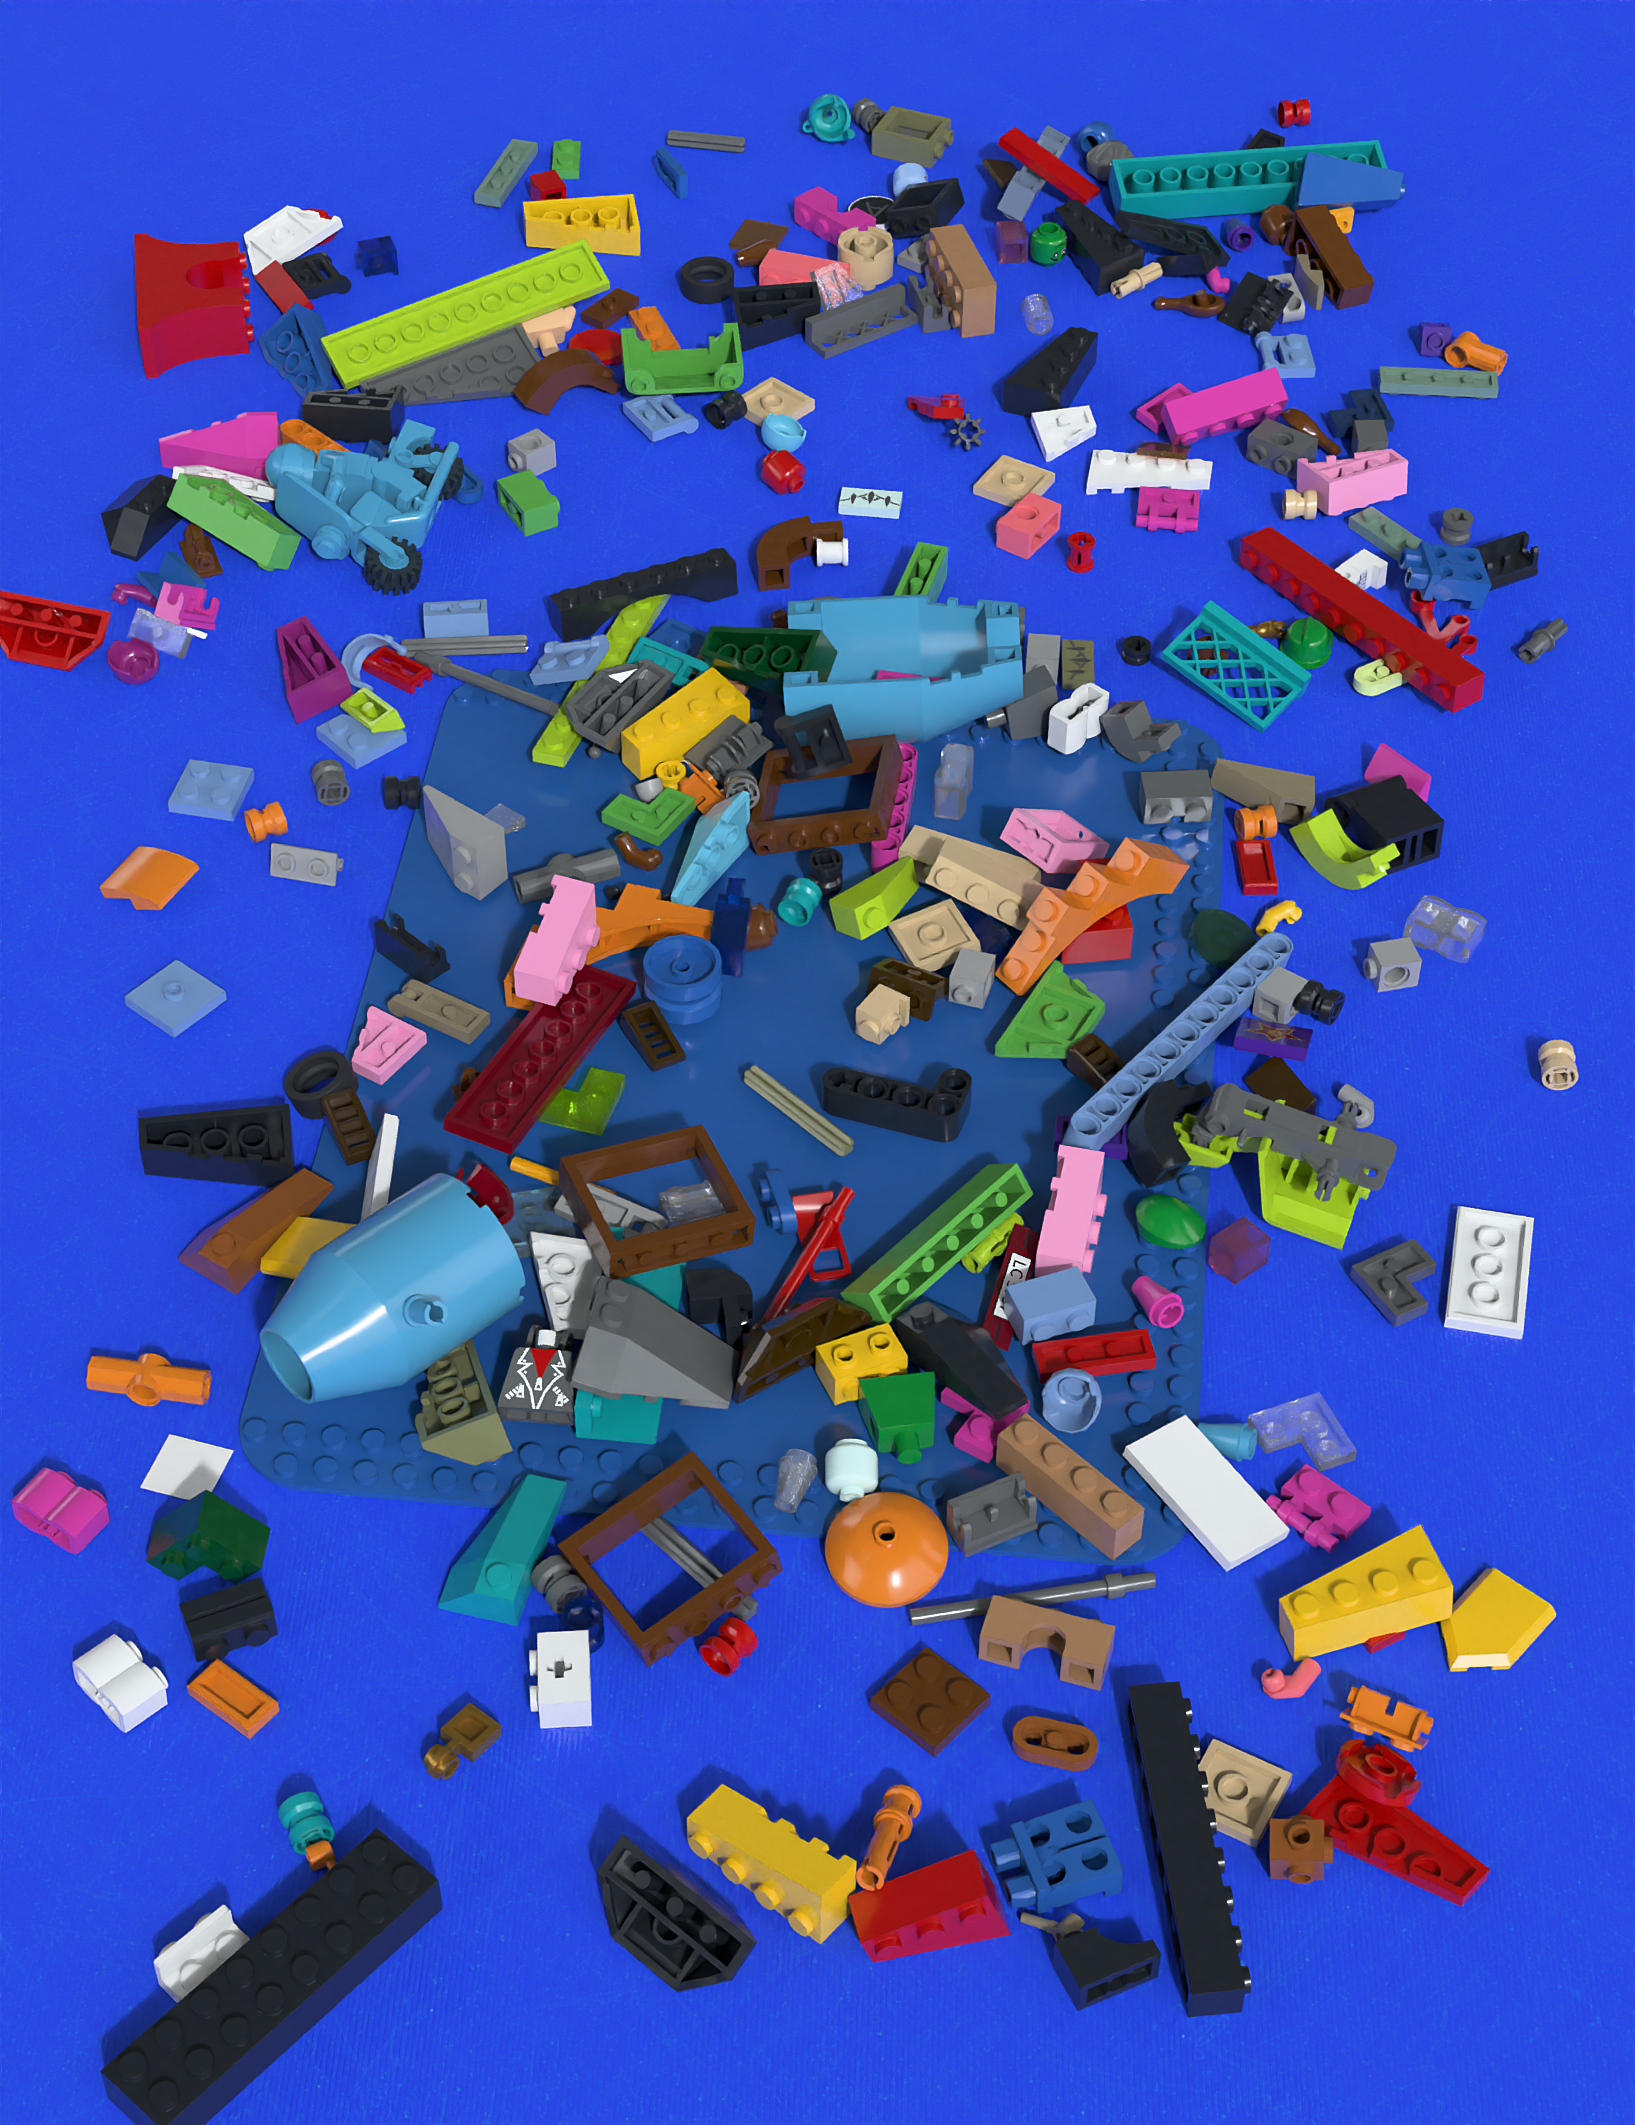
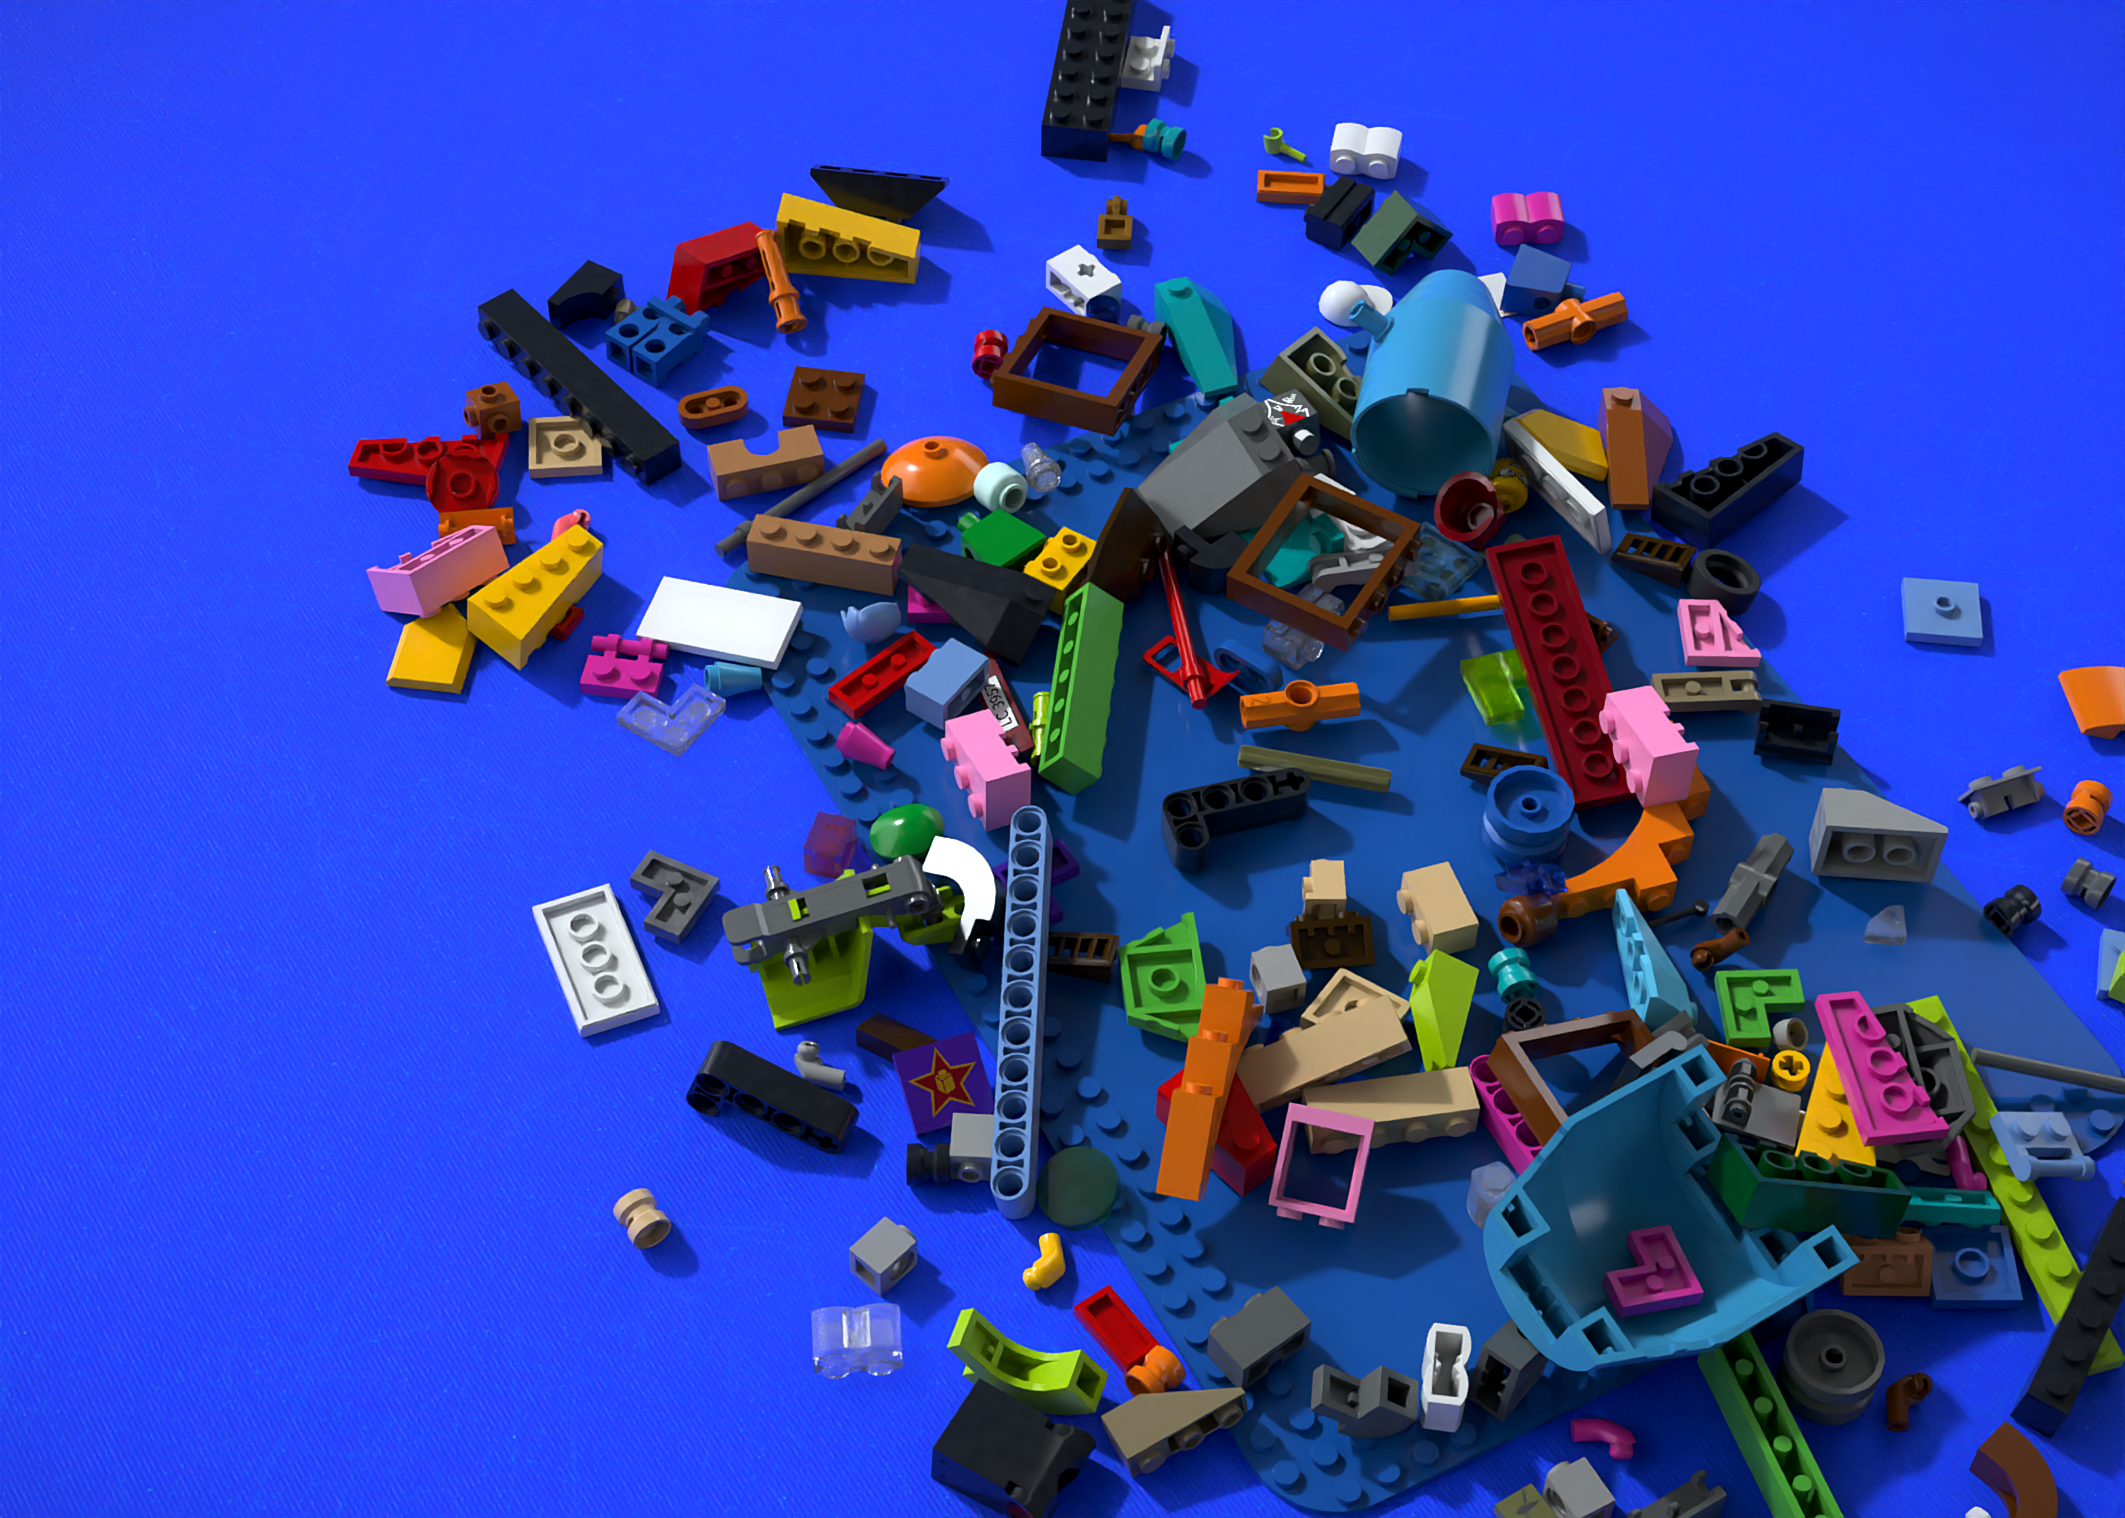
camera: 145 degrees right, 5 degrees up
none -> bright pink wedge [366,525,510,618]
none -> black beam [686,1040,860,1154]
none -> orange piece [1240,680,1361,731]
none -> lime hand [1263,128,1307,163]
none -> white cap [1319,280,1393,327]
none -> tan brick [1397,861,1479,956]
none -> blue torso [1499,244,1587,317]
none -> dark pink wing [1814,991,1950,1147]

